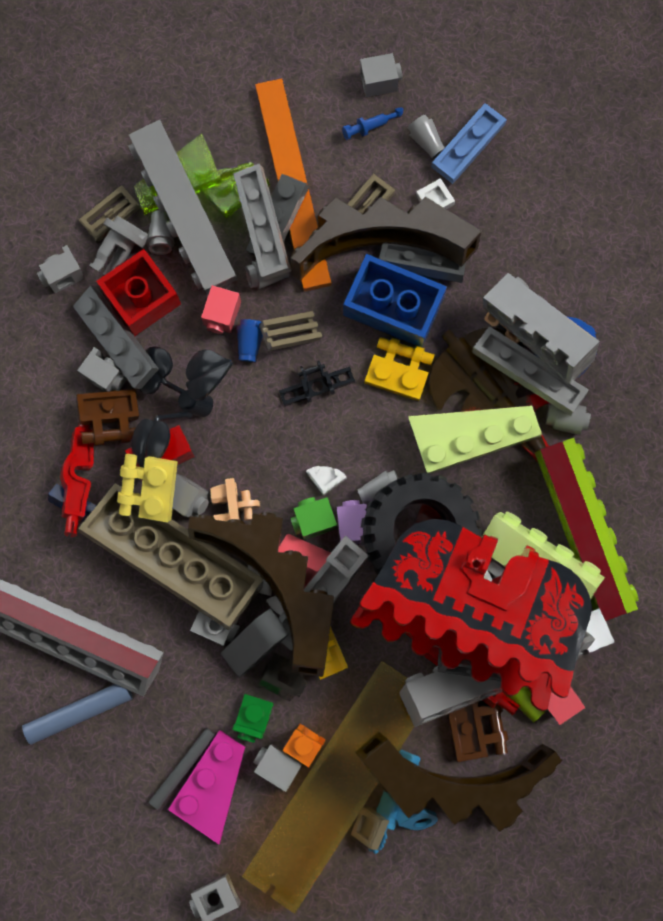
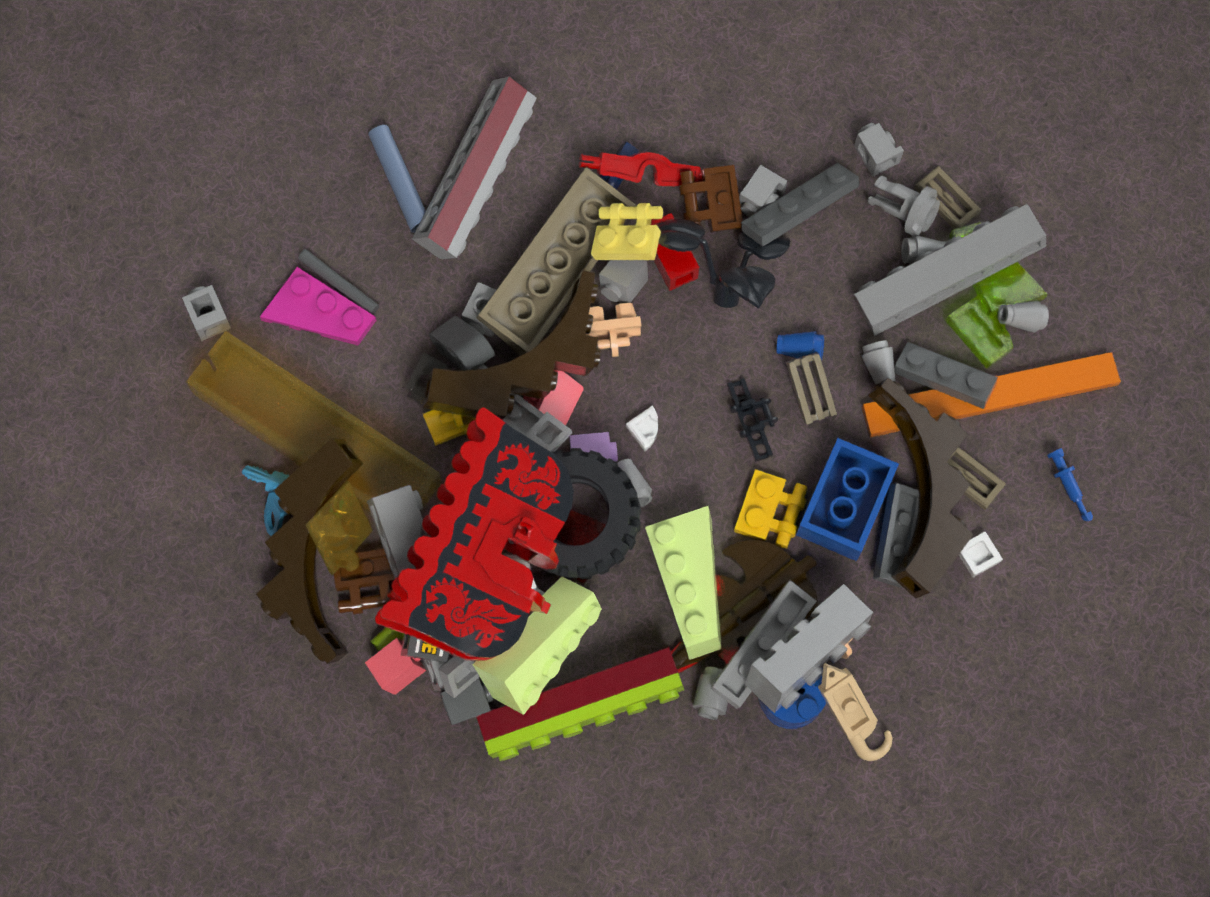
camera: 85 degrees right, 5 degrees down
red brick [96,249,181,337] -> none
coral brick [201,285,241,334] -> none
green bracket [232,694,274,743] -> none
light grey plate [233,164,291,281] -> none
light grey brick [253,744,303,792] -> none
orange brick [282,723,326,768] -> none
bright green brick [290,497,337,540] -> none
dark tan tile [351,806,389,850] -> none
light grey brick [360,53,402,97] -> none
light grey cone [408,114,445,159] -> none
medium blue plate [431,103,507,184] -> none
none -> clear yellow hinge [306,481,373,575]
none -> tan plate [818,663,893,761]
none -> light grey cone [998,301,1049,333]

